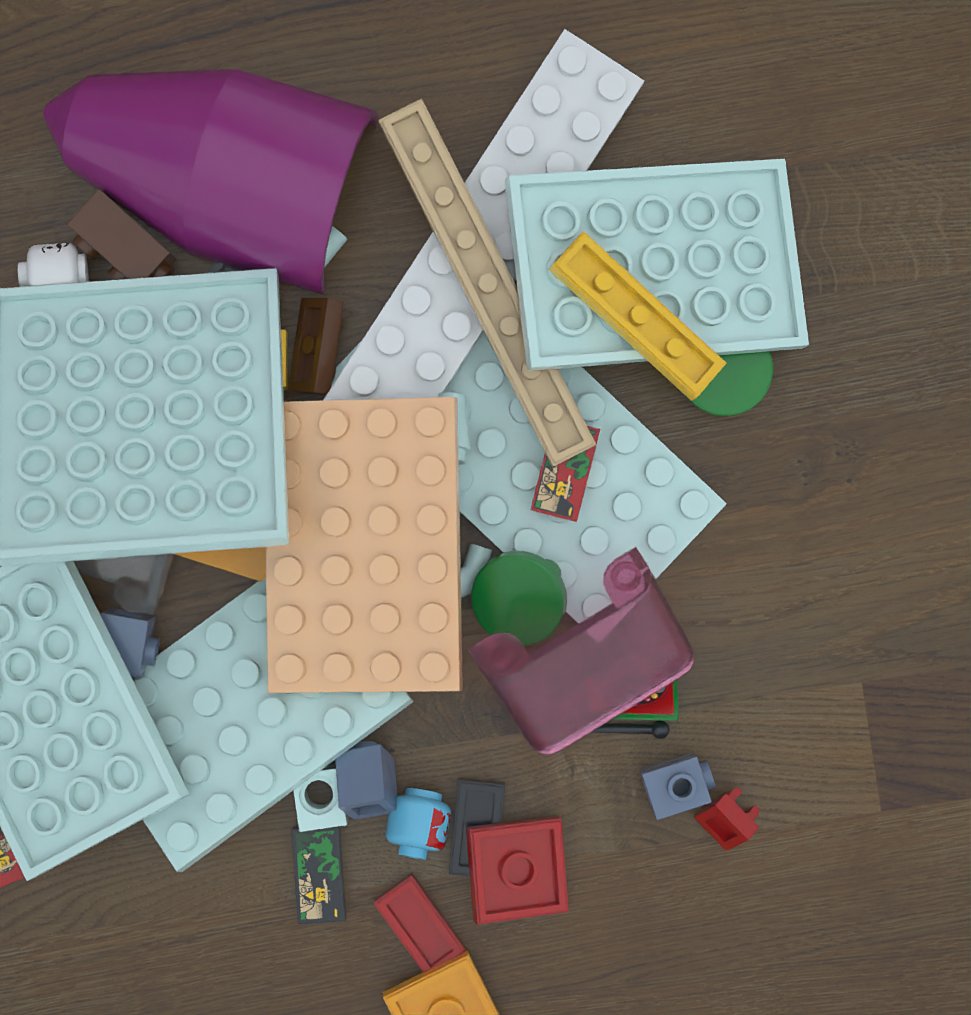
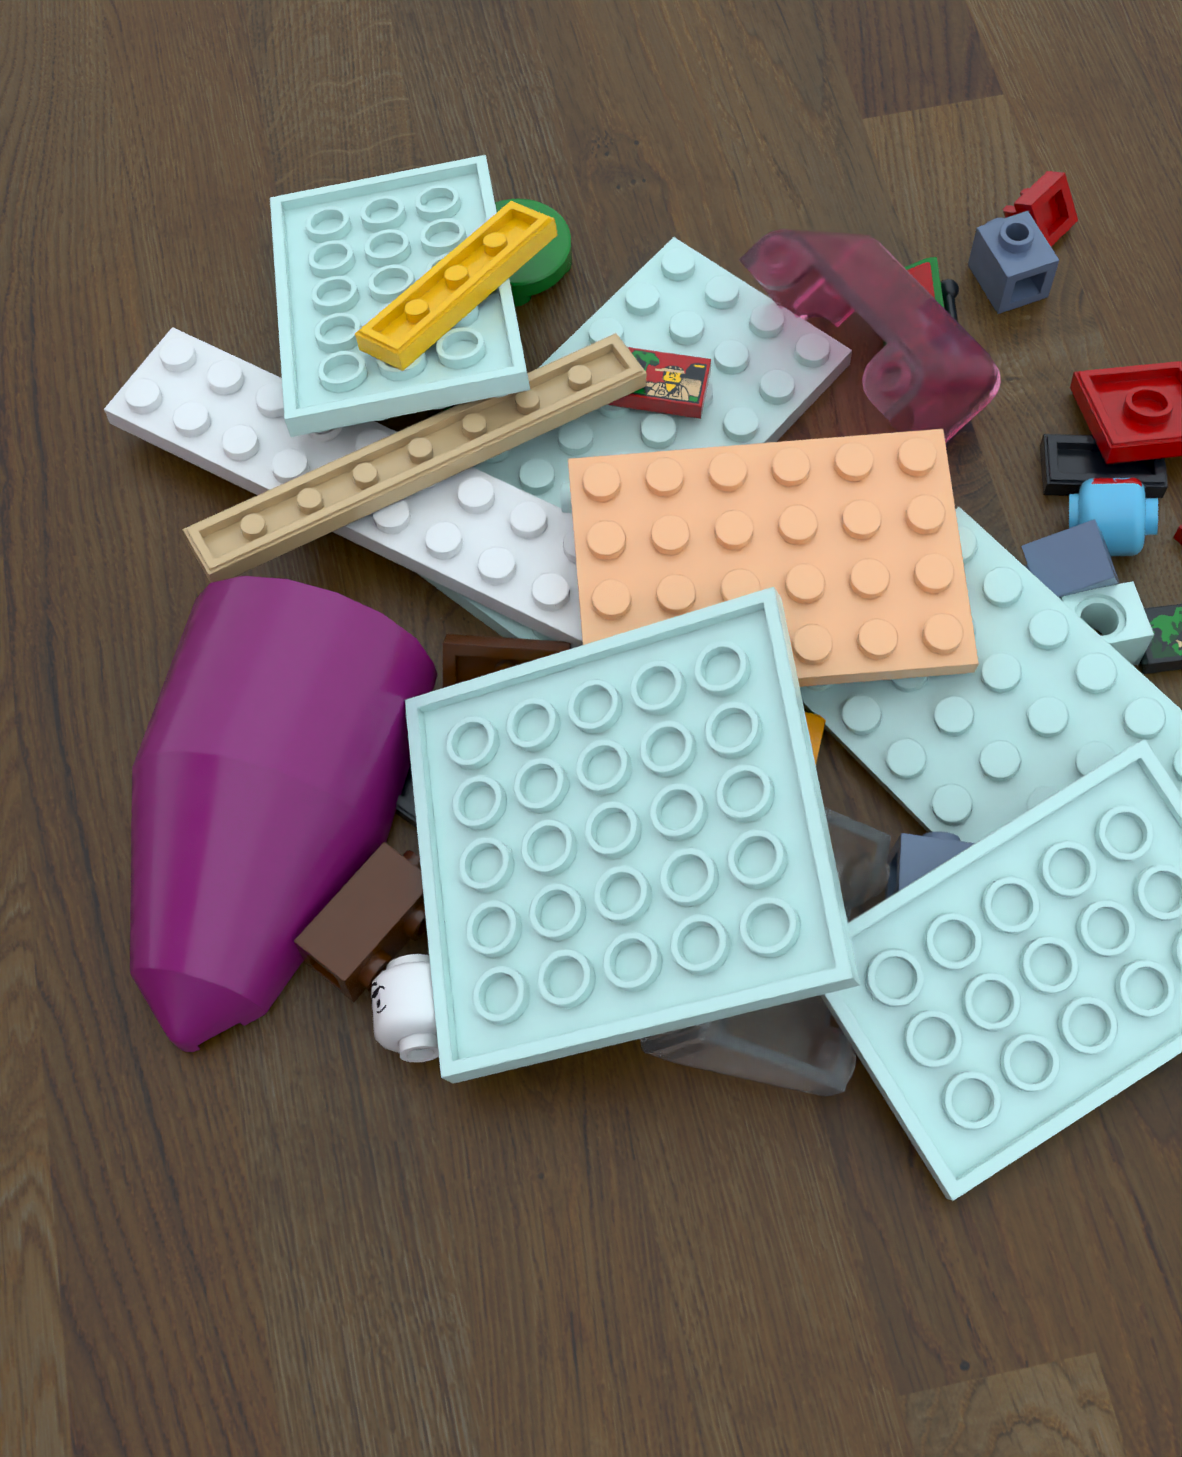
camera: 90 degrees left, 25 degrees down
green tile [471,551,567,646] -> none

